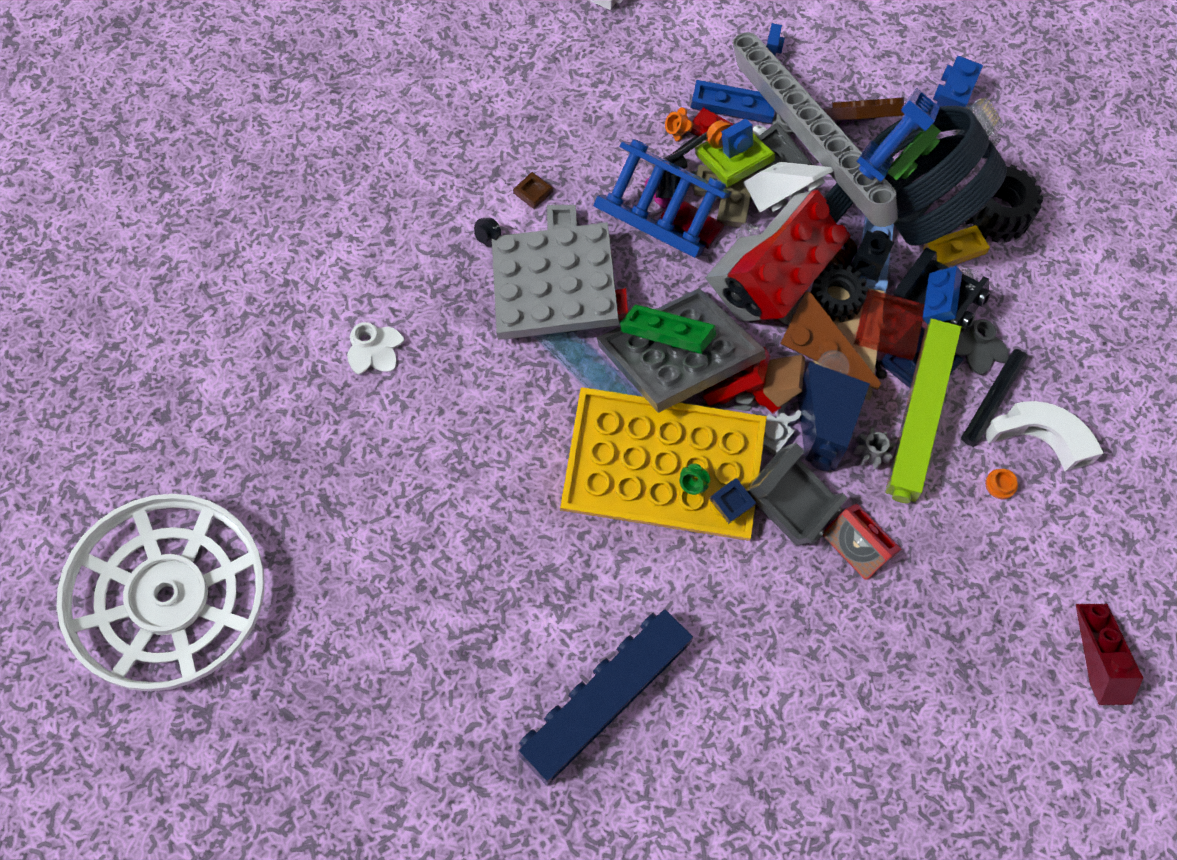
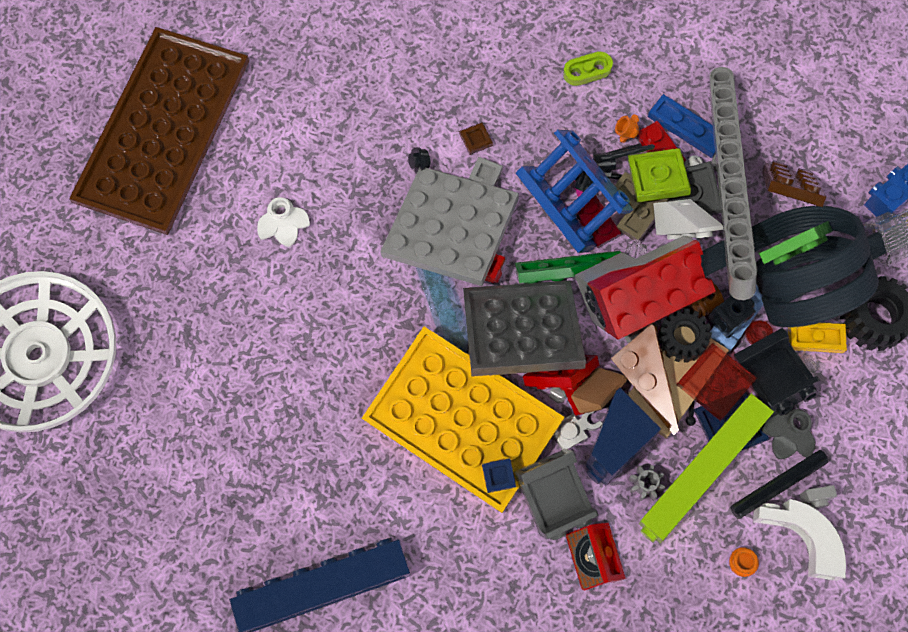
camera: 30 degrees right, 5 degrees up
green plate [620,304,716,354] -> none
green plate [679,463,711,495] -> none
orange plate [707,120,732,149] -> none
blue plate [722,118,753,159] -> none
blue plate [766,23,785,56] -> none
clear plate [818,350,849,375] -> none
blue fence [857,88,940,182] -> none
blue plate [923,266,962,325] -> none
none -> reddish brown plate [69,27,249,235]
none -> green plate [515,251,621,284]
none -> lime plate [563,51,613,86]
none -> clear red plate [745,320,773,345]
none -> light grey plate [799,485,837,509]

